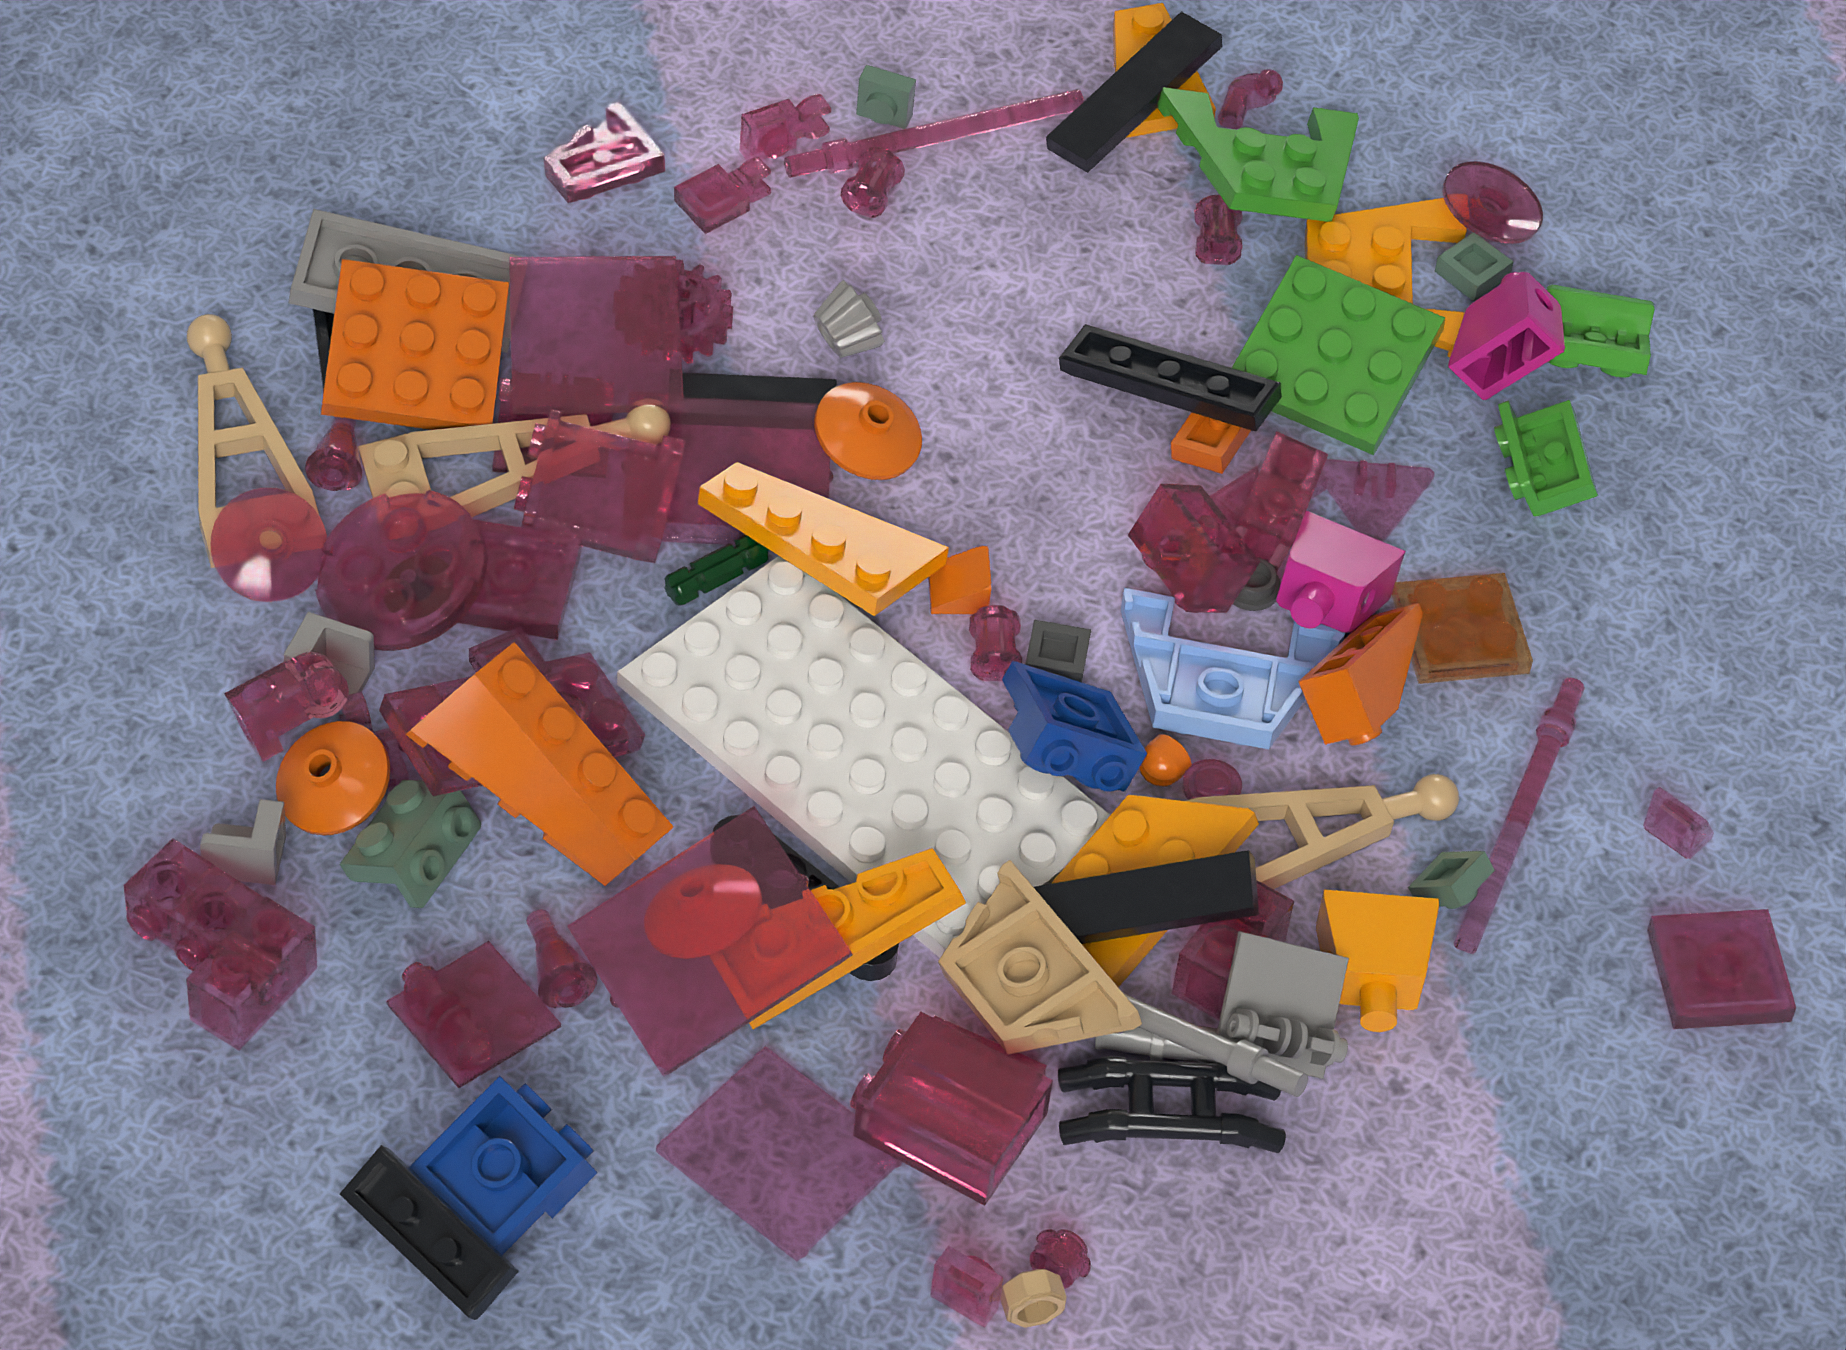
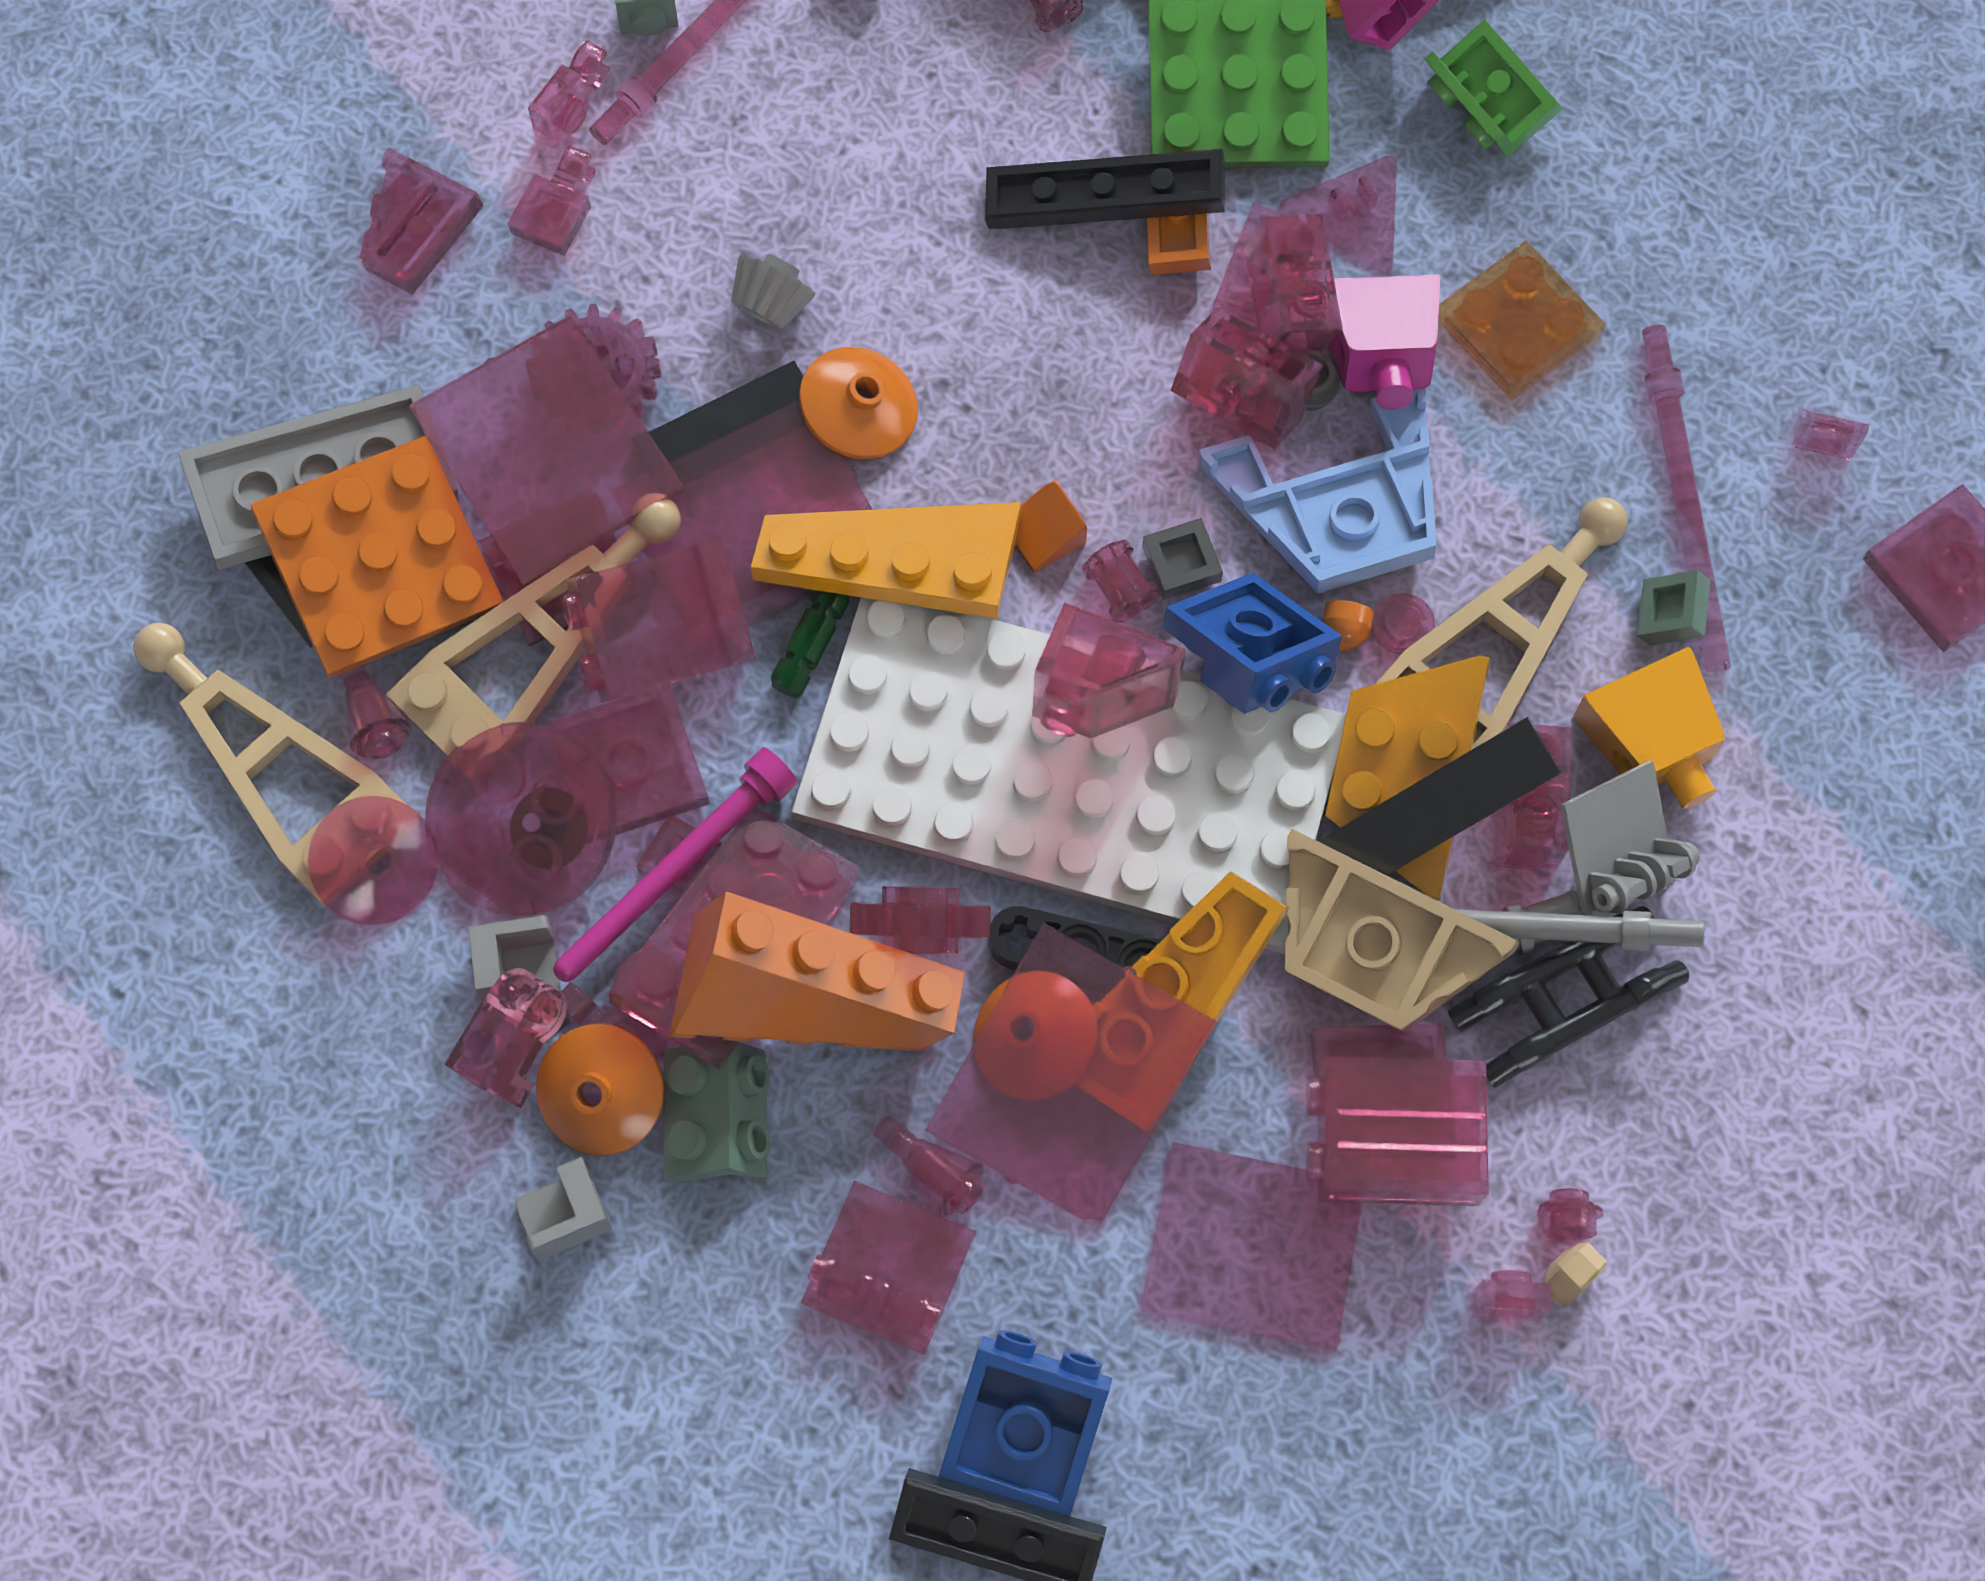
camera: 25 degrees left, 20 degrees up
clear pink brick [123,838,270,982] -> none
clear pink brick [186,896,317,1051] -> none
clear pink bush [840,147,905,218] -> none
orange slope [1298,603,1423,745] -> none
none -> dark pink piece [553,747,798,982]
none -> clear pink gear [849,886,991,954]
none -> clear pink slope [1032,602,1186,739]

